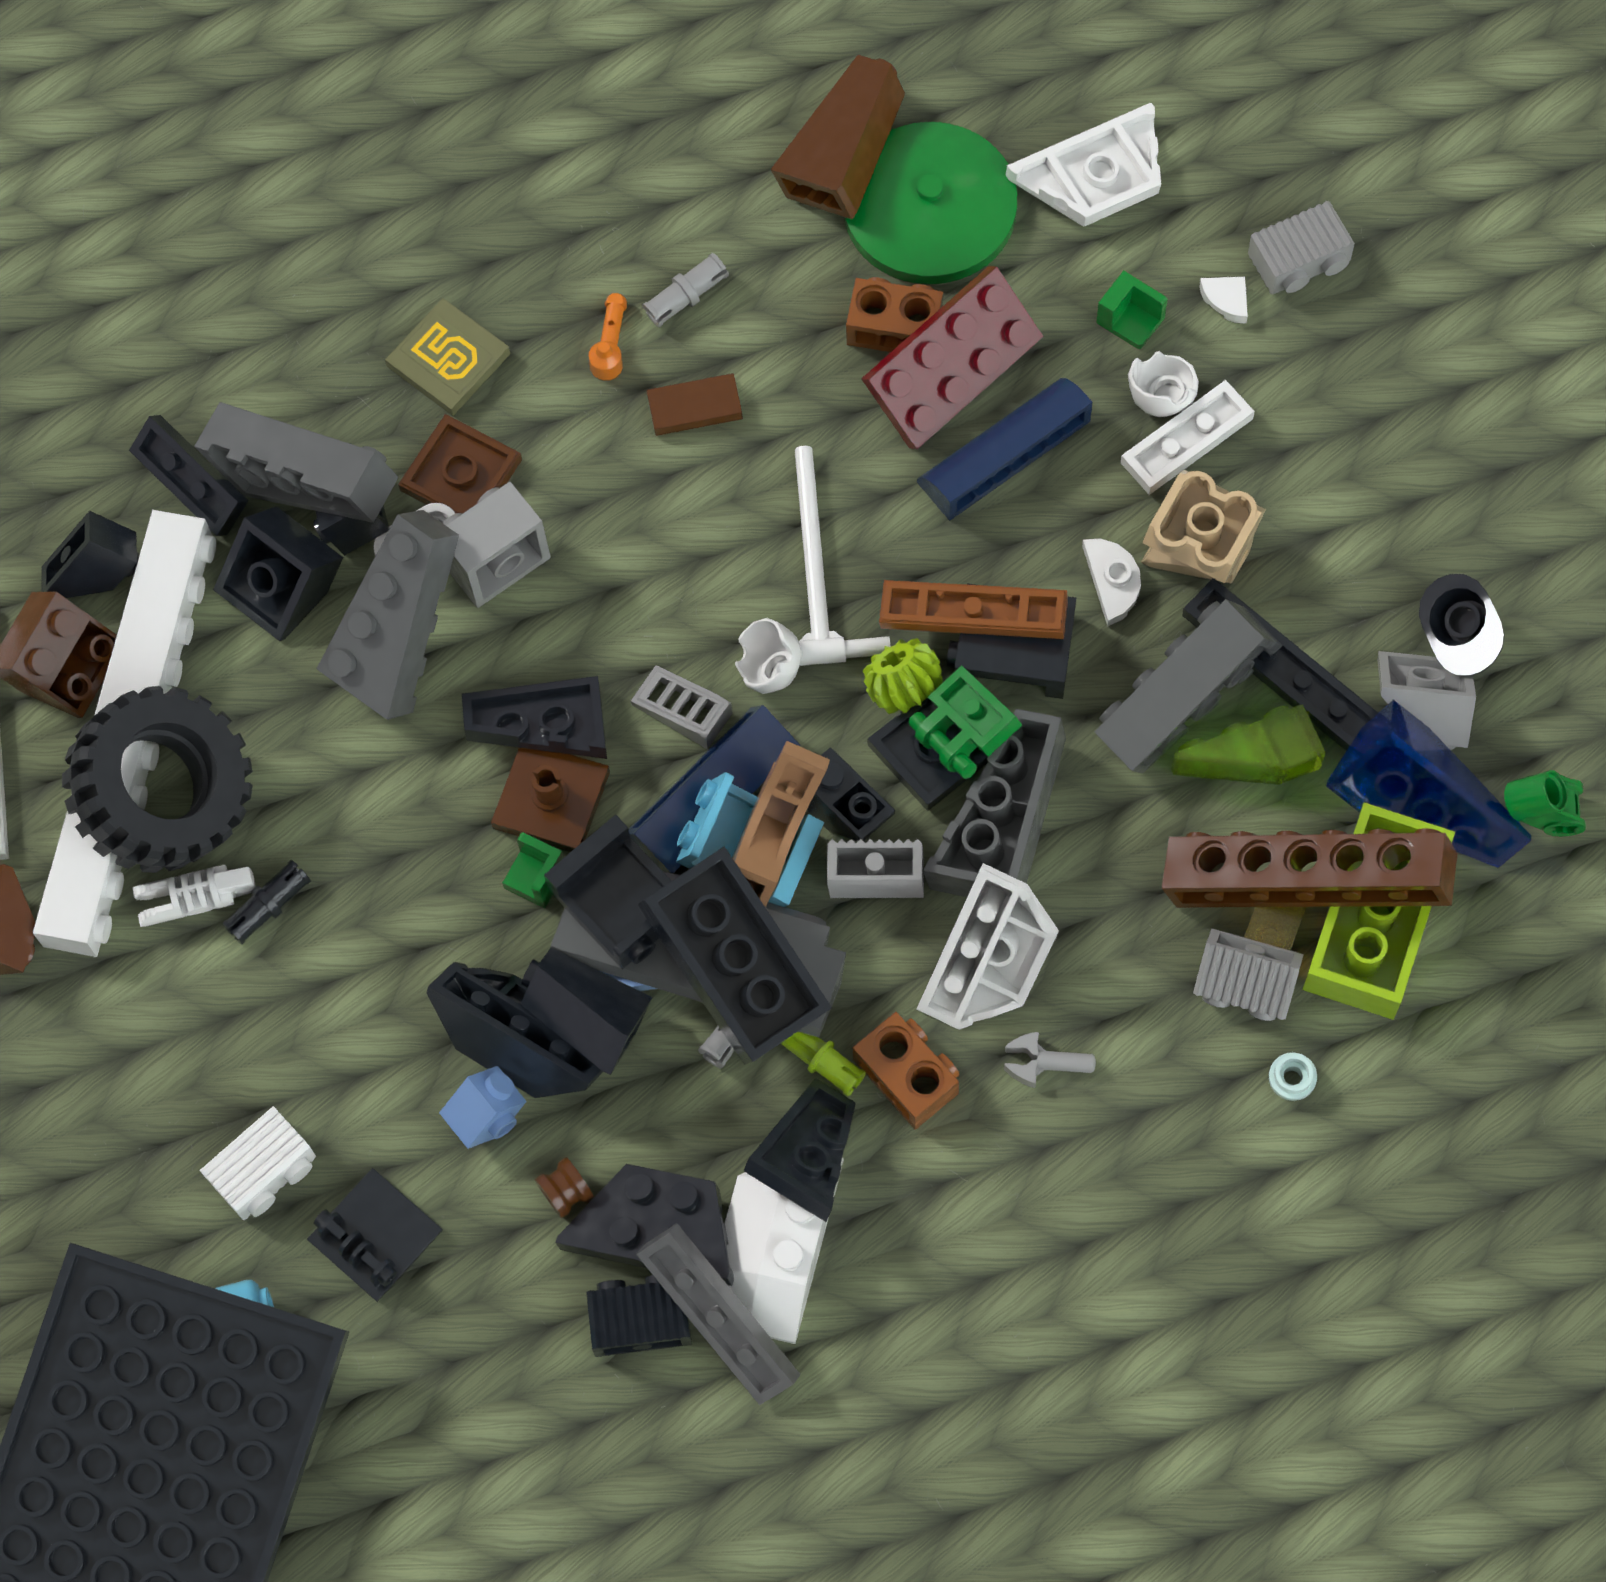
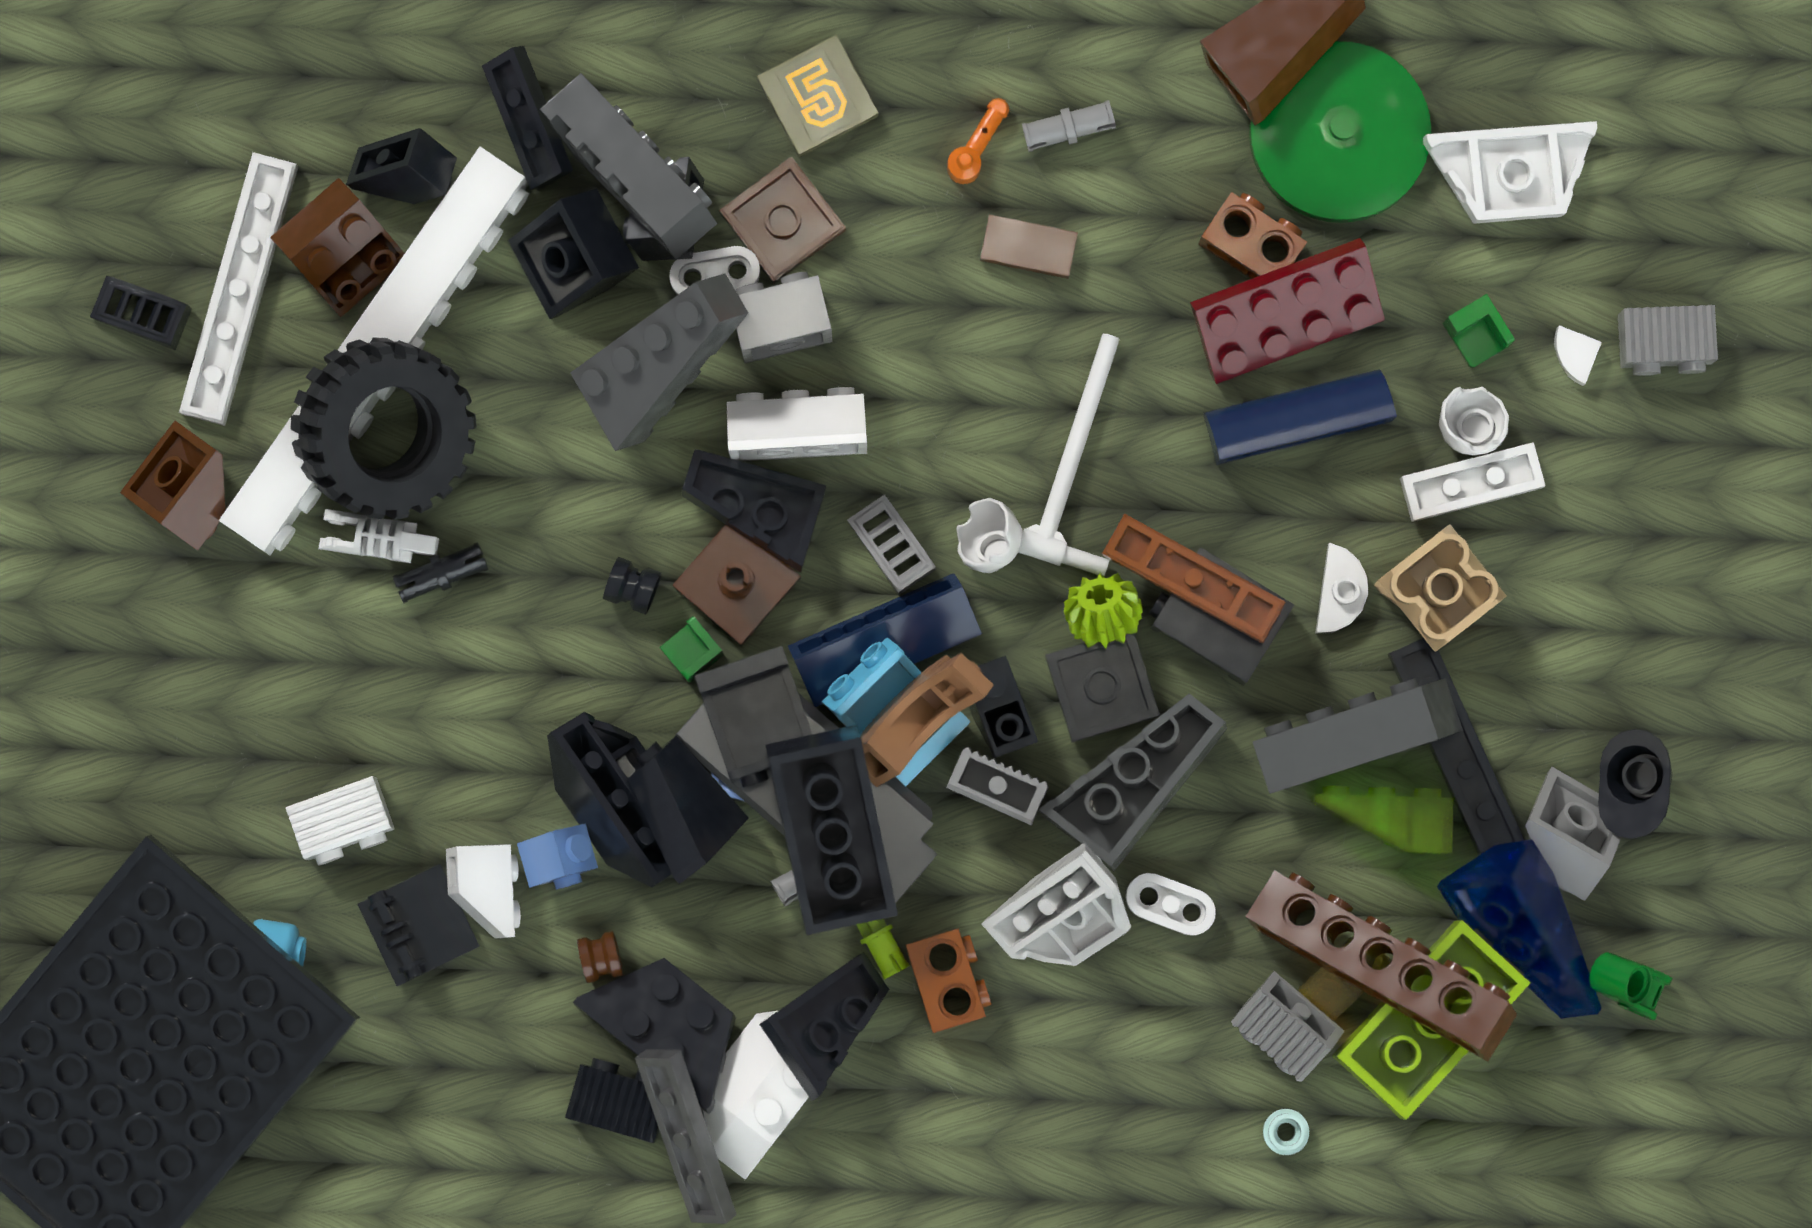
camera: 15 degrees right, 15 degrees up
green plate [909,665,1022,779] -> none
light grey bar [1004,1032,1096,1088] -> none
none -> white slope [446,844,521,939]
none -> black wheel [603,557,662,615]
none -> white slope [727,387,867,461]
none -> white plate [1126,873,1216,935]

